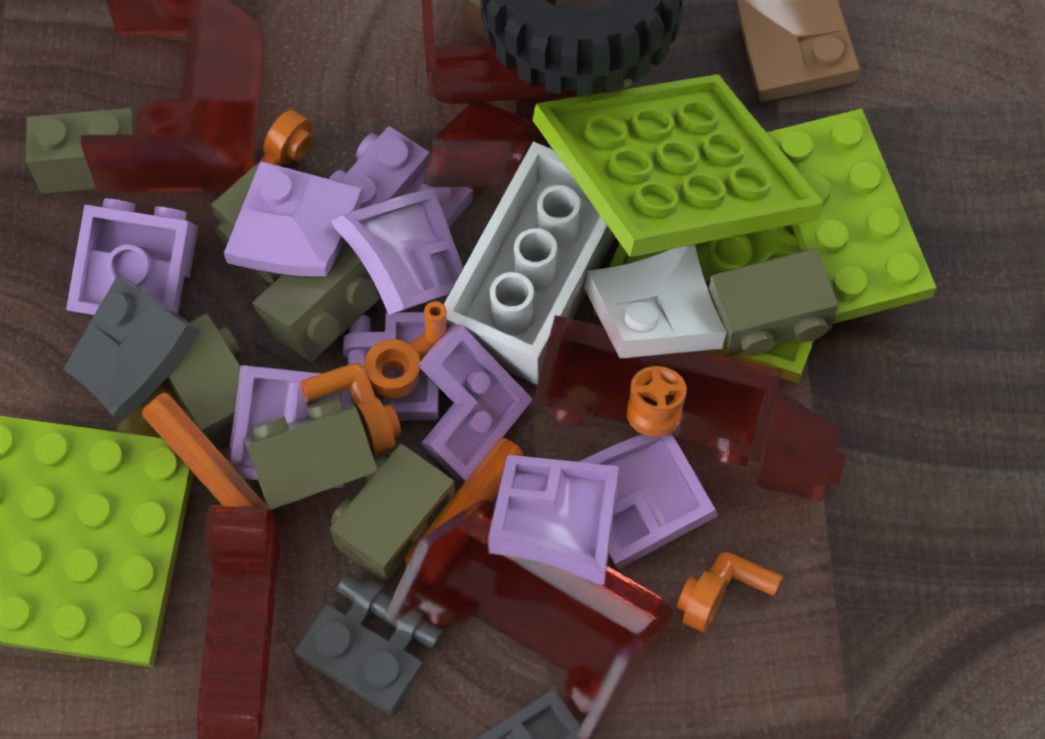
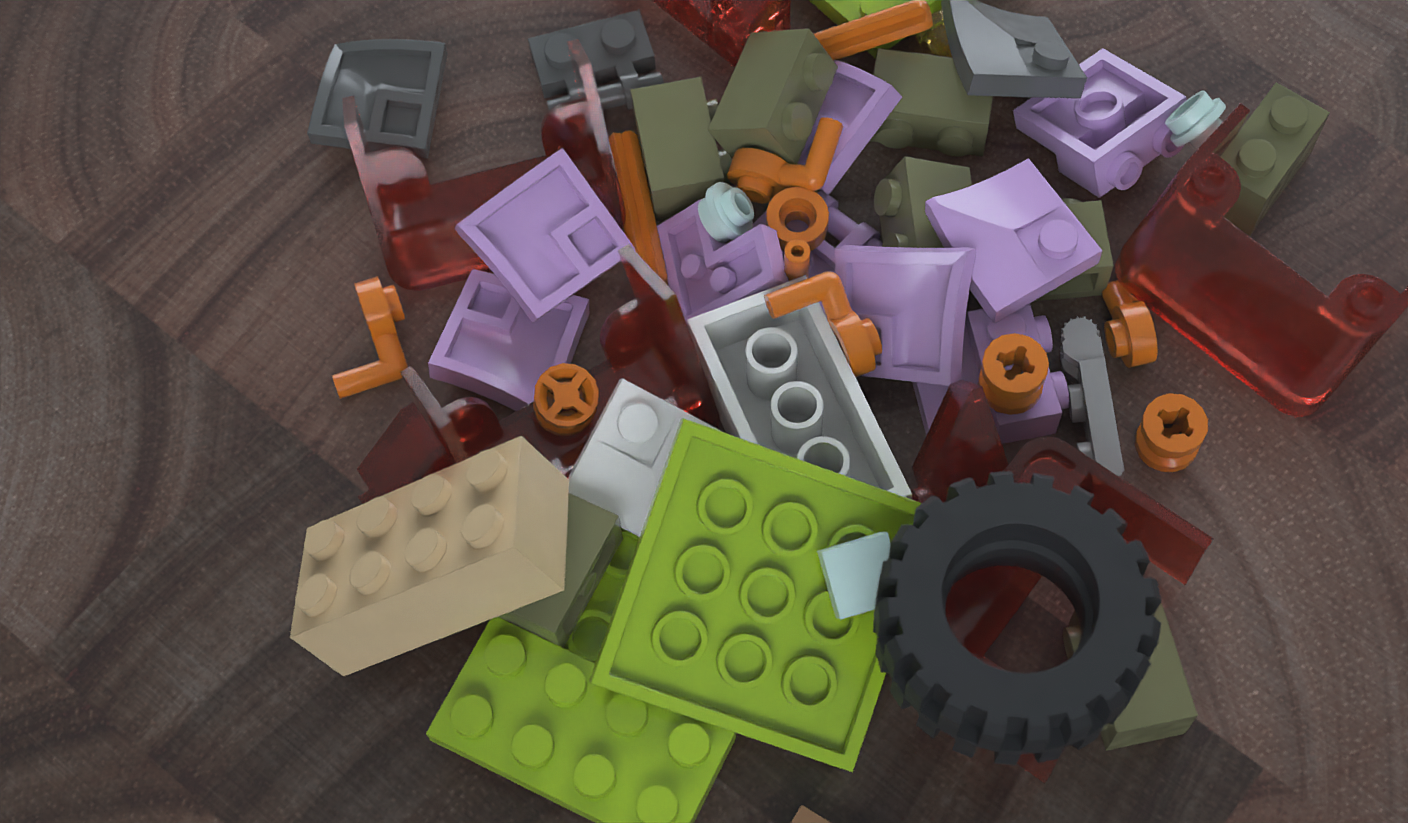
camera: 135 degrees right, 0 degrees up
none -> tan brick [290,436,569,676]
none -> light aqua plate [698,182,754,243]
none -> orange plate [764,271,882,378]
none -> light aqua tile [817,532,891,620]
none -> orange wheel [978,333,1049,415]
none -> light grey hinge [1060,316,1125,503]
none -> orange wheel [1135,393,1208,472]
none -> light aqua plate [1165,90,1226,148]

